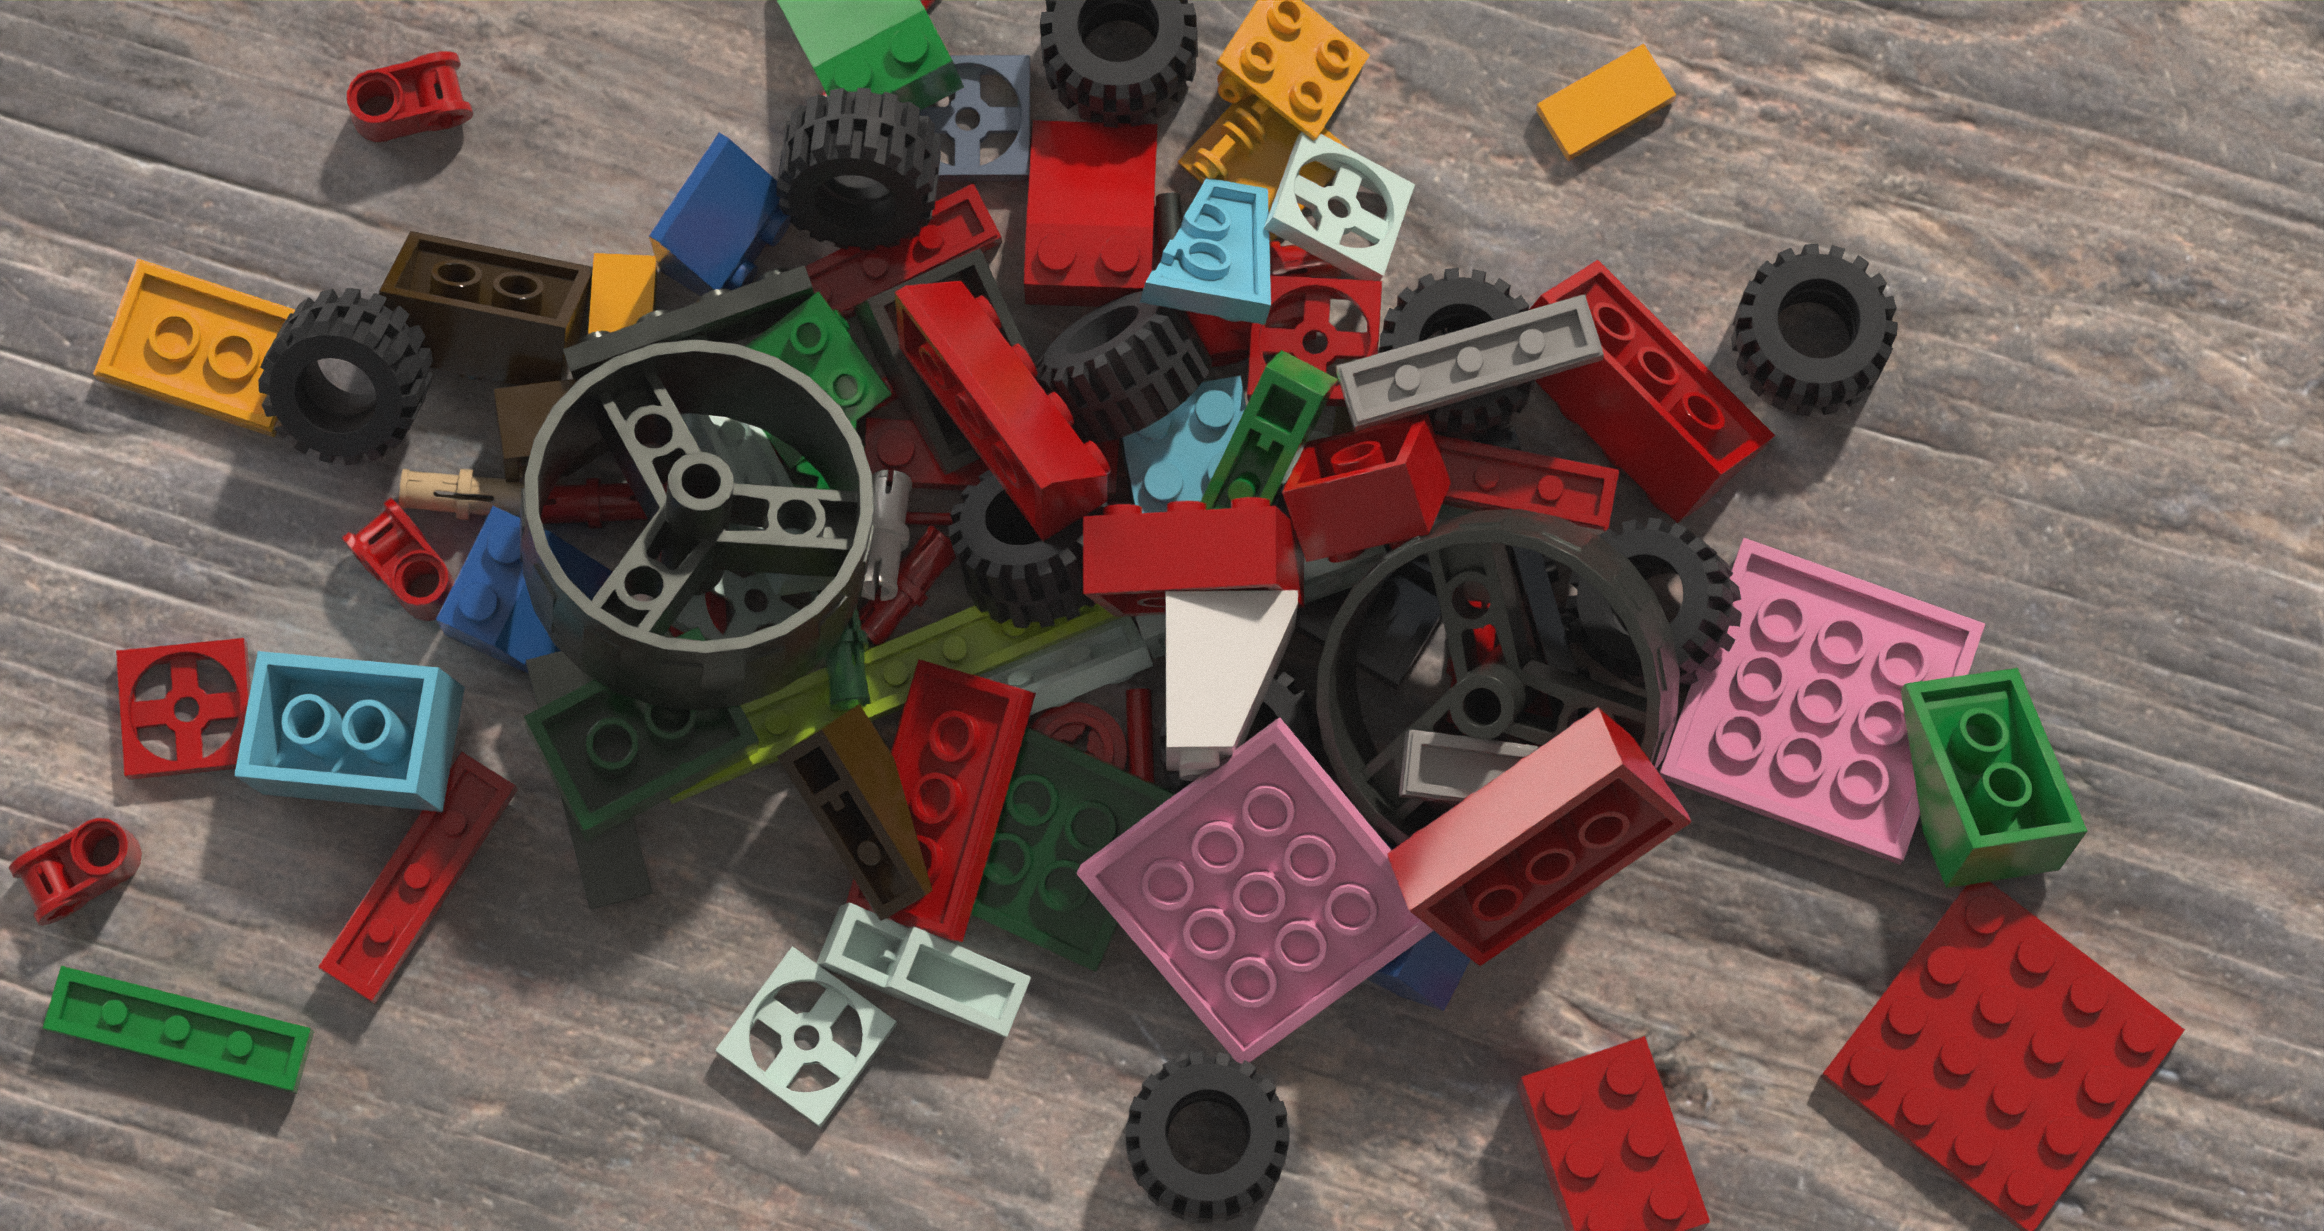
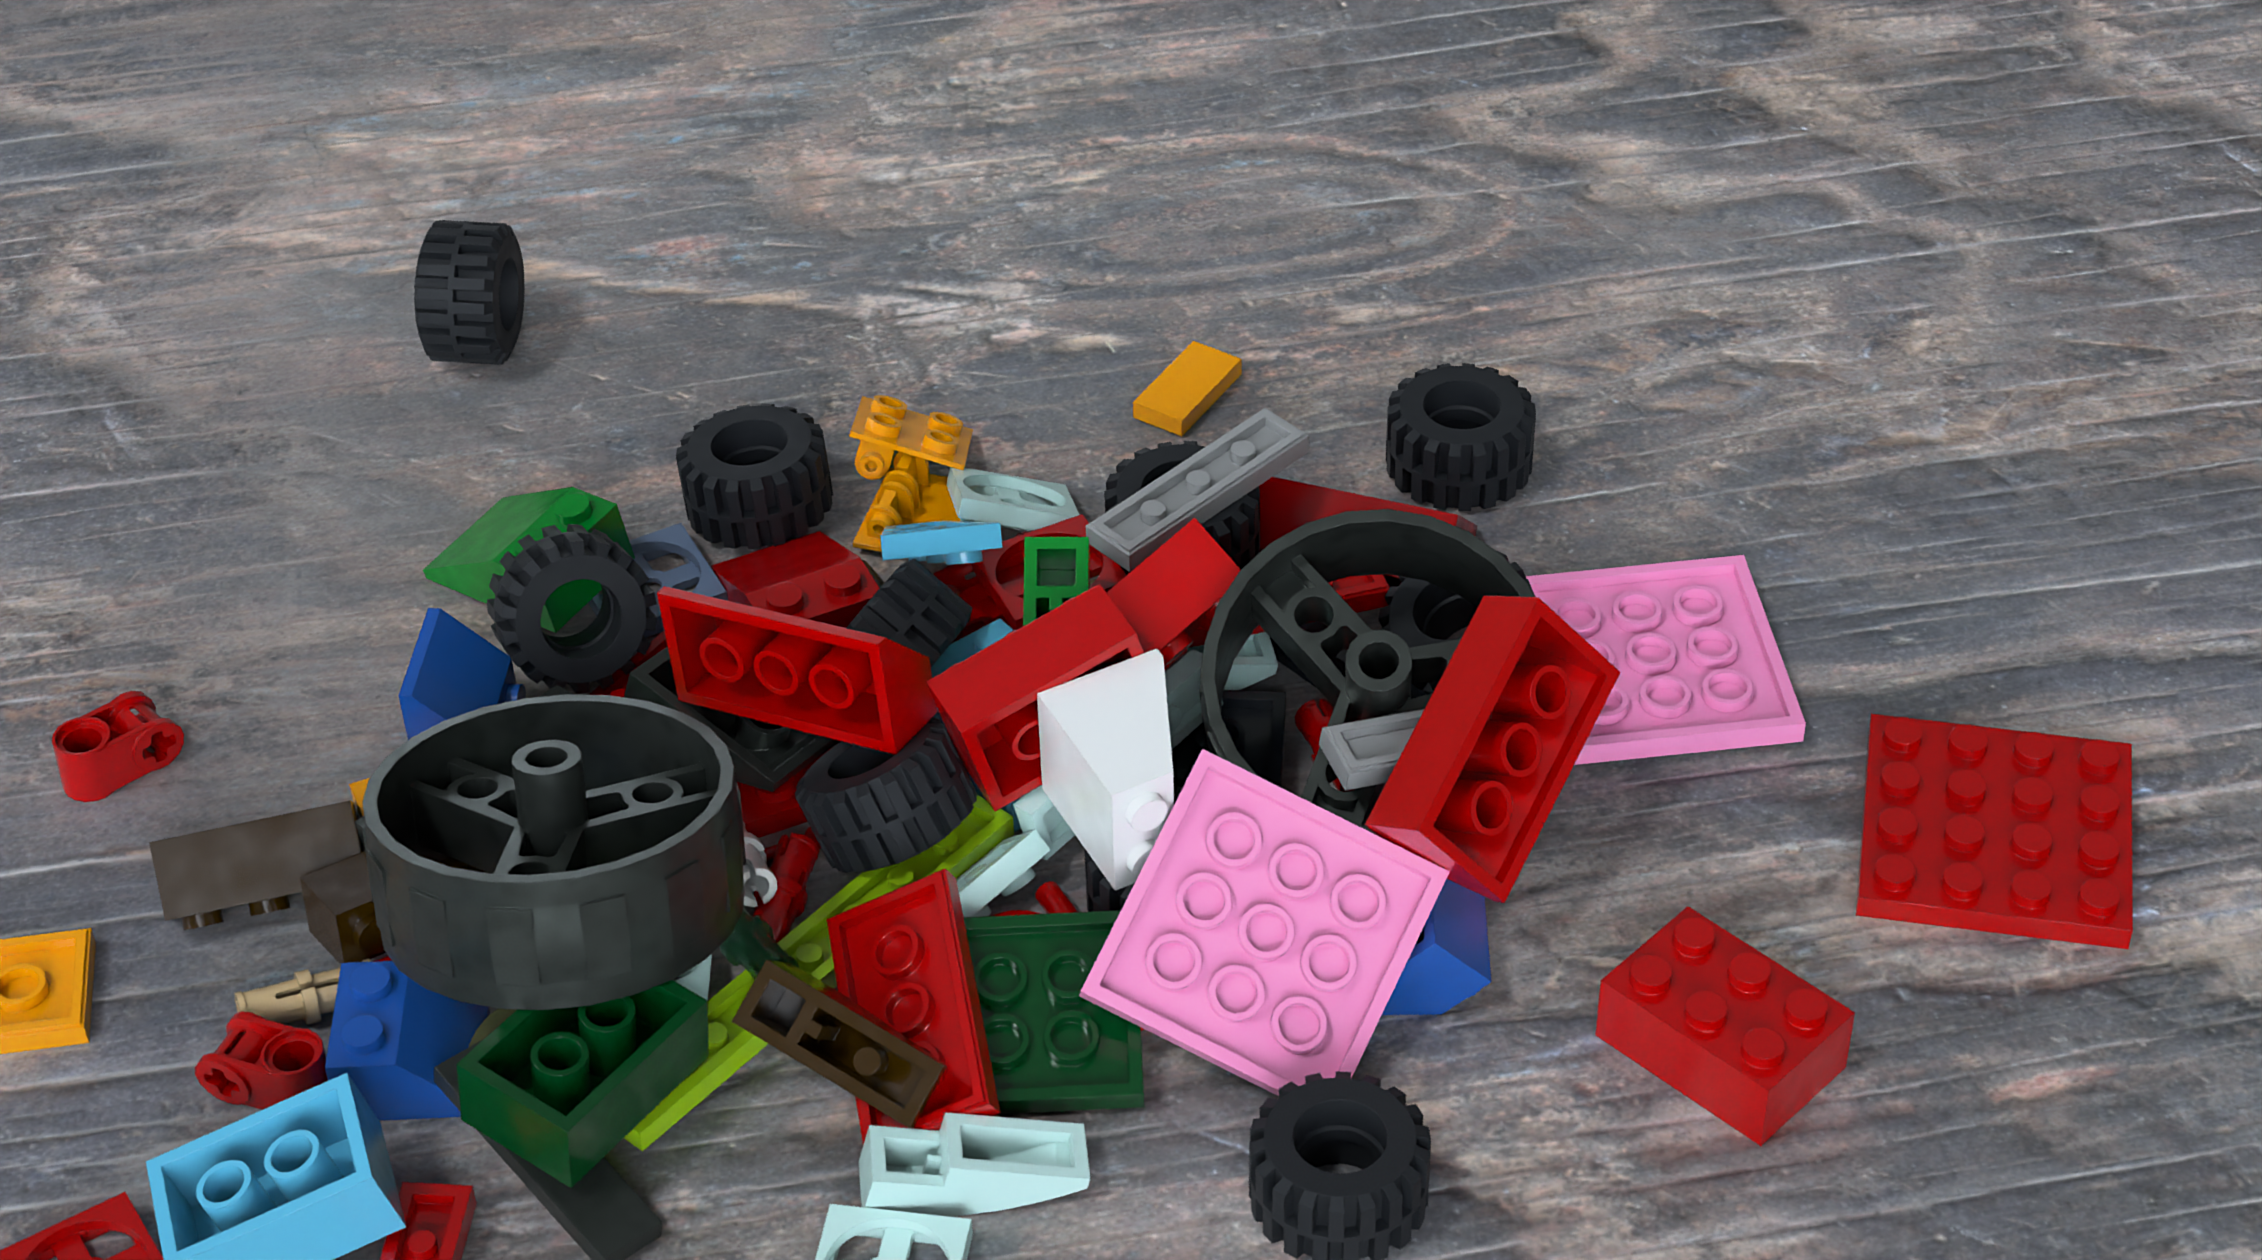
camera: 25 degrees left, 35 degrees down
black tyre [258,288,433,465] -> none
green slope [1901,668,2088,888] -> none

